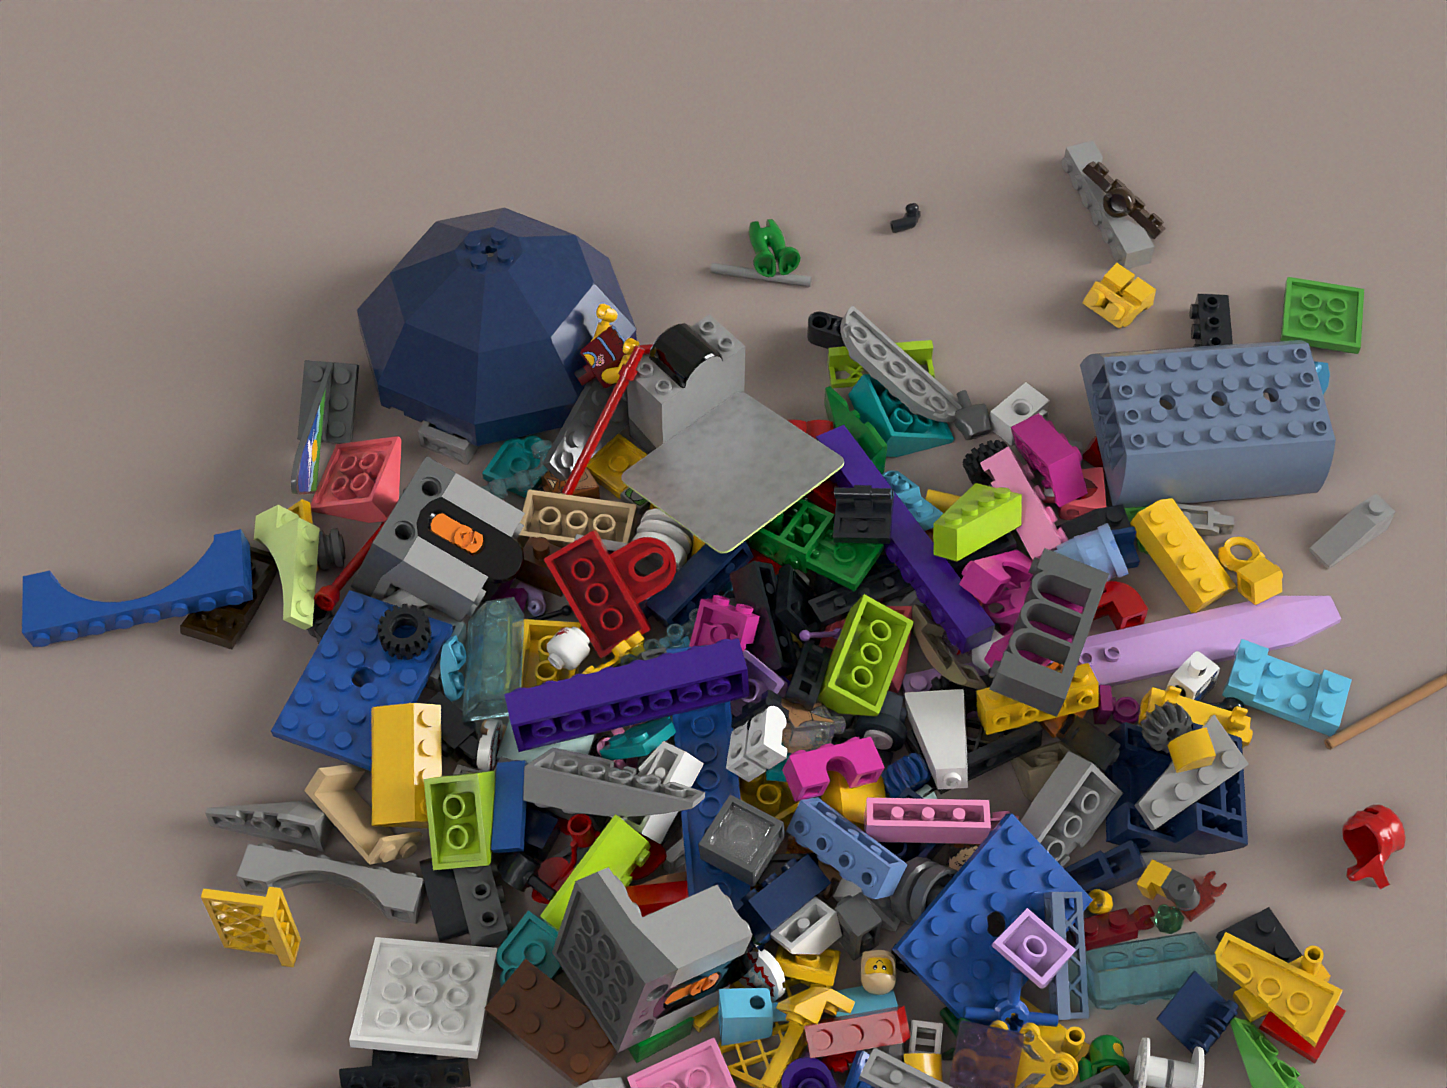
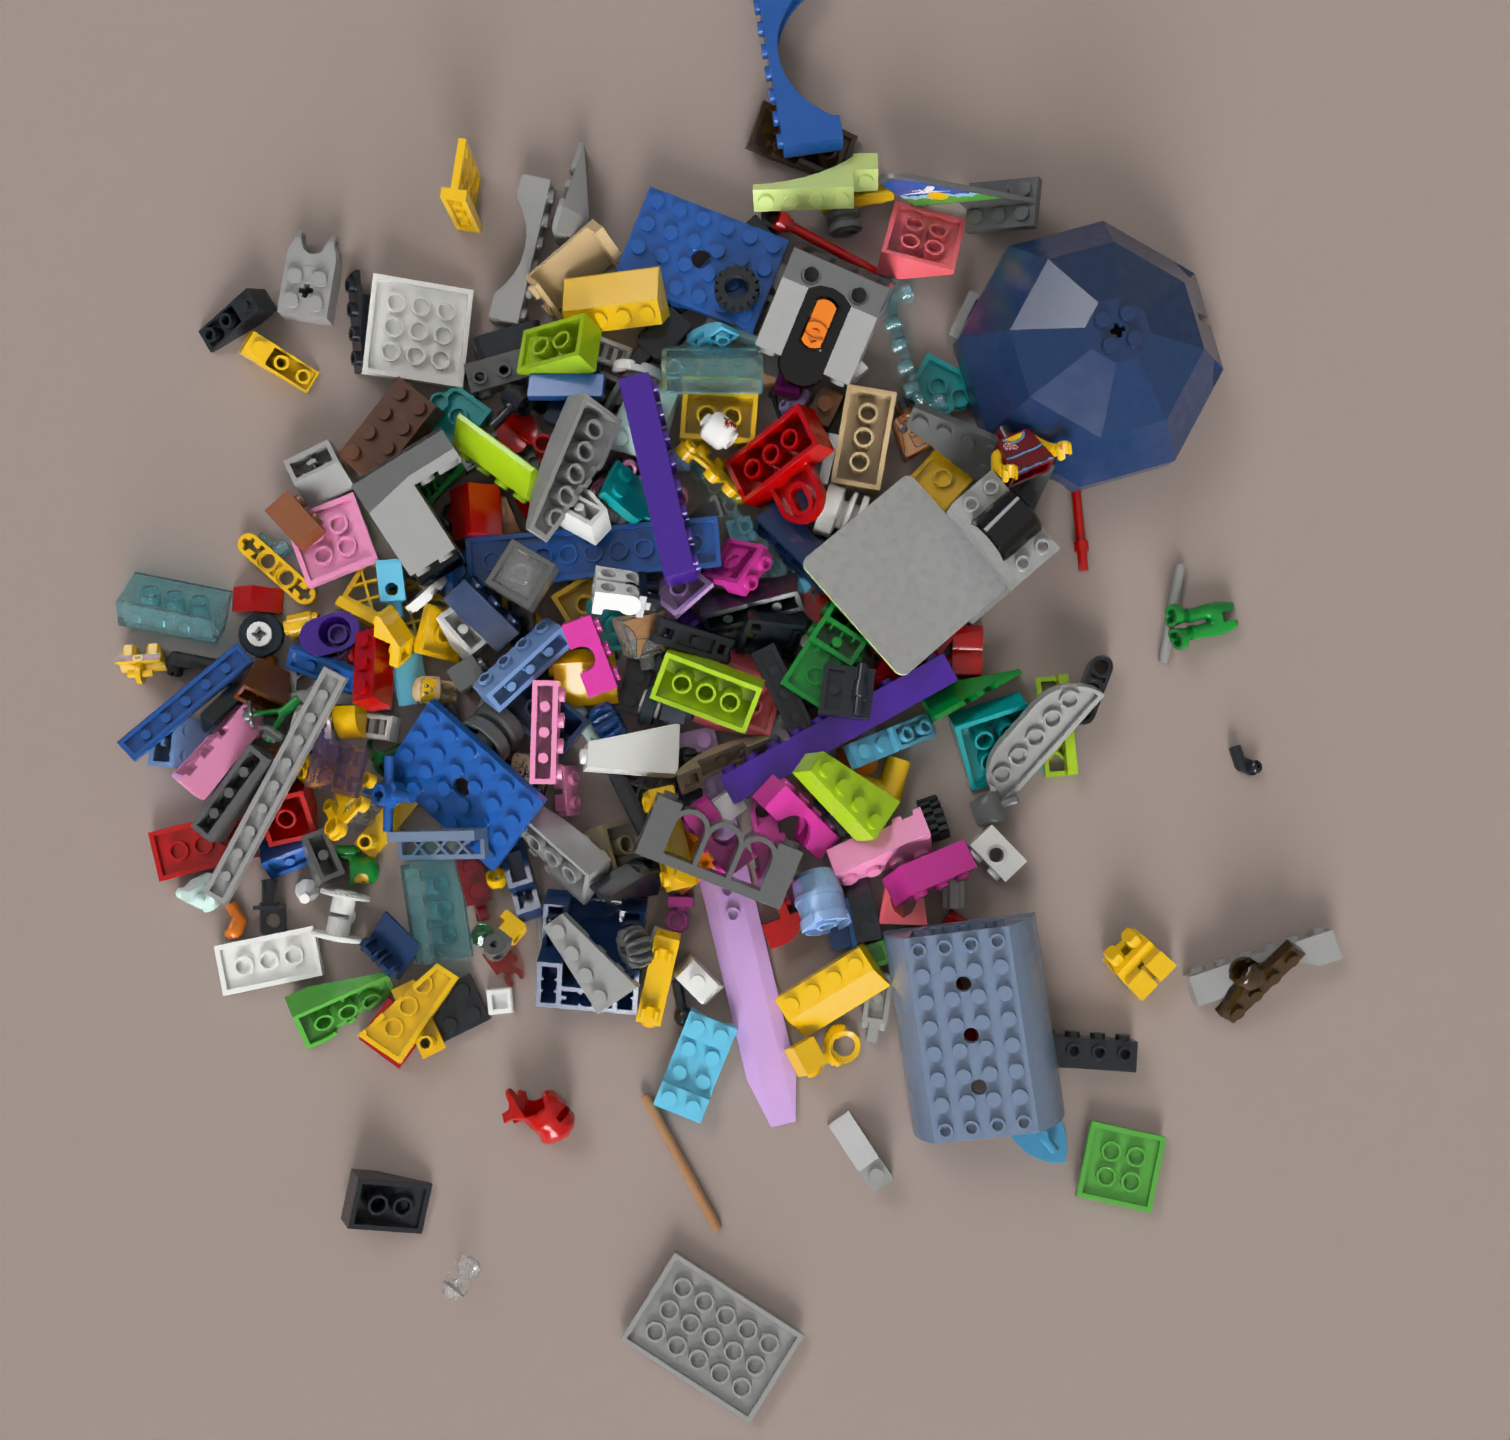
camera: 90 degrees right, 30 degrees up
red bar [562,345,645,495] -> none
medium lavender hinge [799,628,842,641] -> none
lavender slope [991,908,1076,989] -> none
yellow brick [1167,727,1216,773] -> none
none -> white tile [486,986,515,1015]

